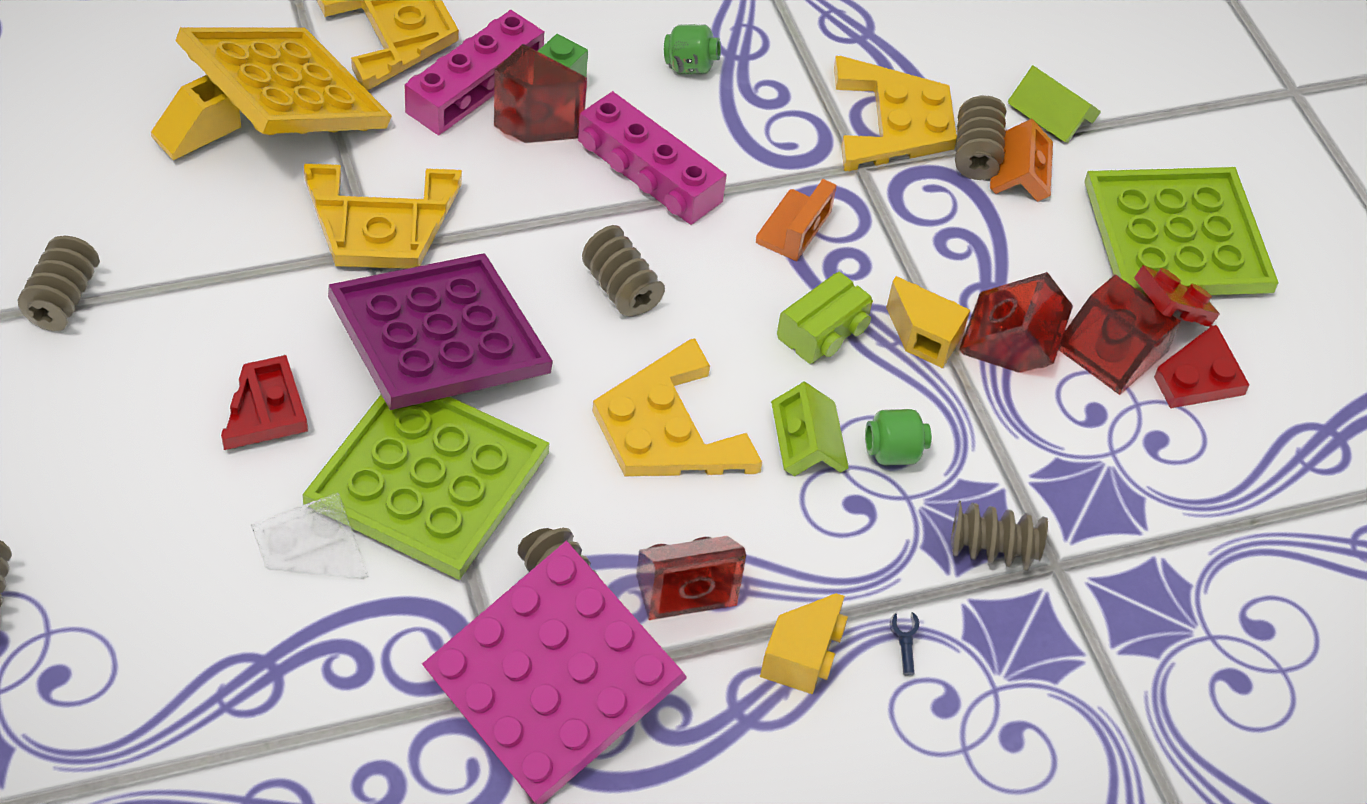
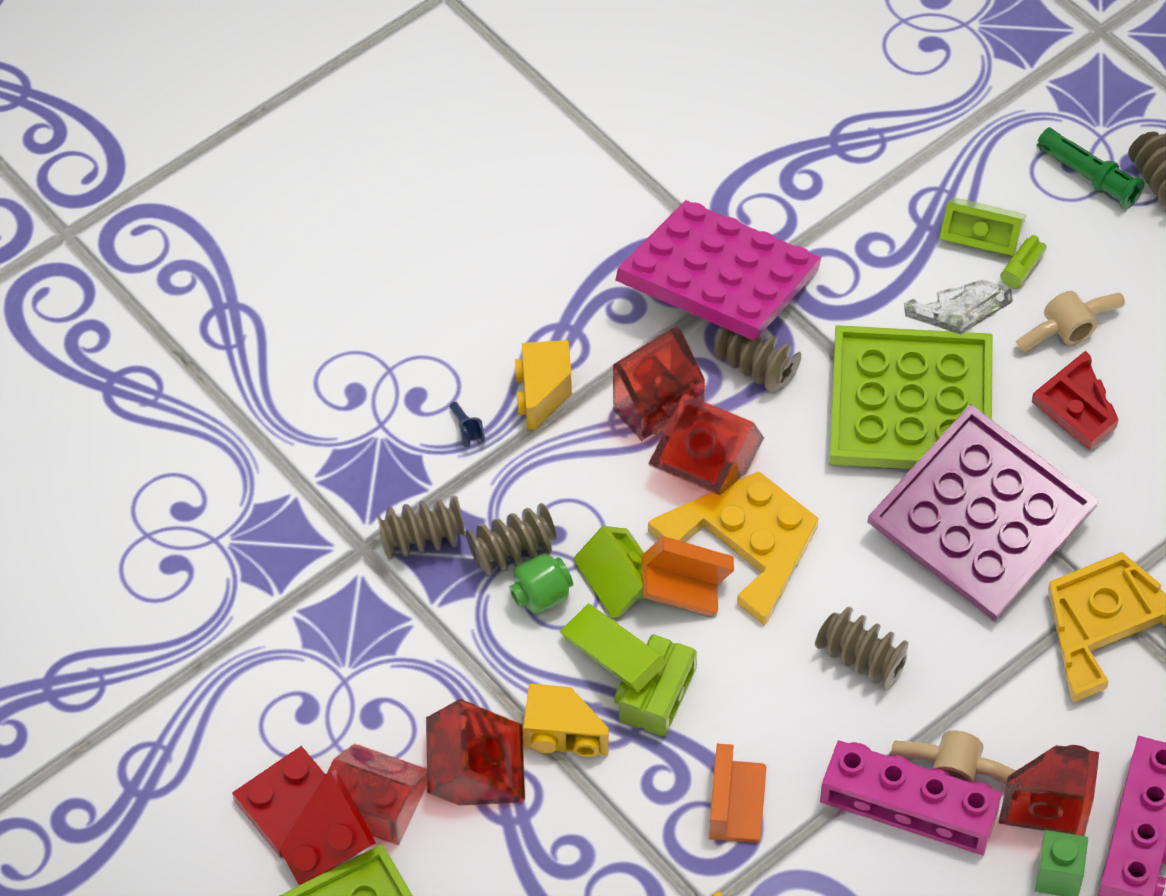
camera: 165 degrees right, 5 degrees up
none -> dark tan piece [465,503,557,577]
none -> lime tile [559,603,667,693]
none -> orange panel [642,536,734,617]
none -> clear red slope [648,394,764,496]
none -> tan piece [892,730,1023,789]
none -> lime panel [939,197,1027,256]
none -> lime piece [1000,235,1047,288]
none -> tan piece [1015,291,1125,354]
none -> green pin [1036,127,1145,209]

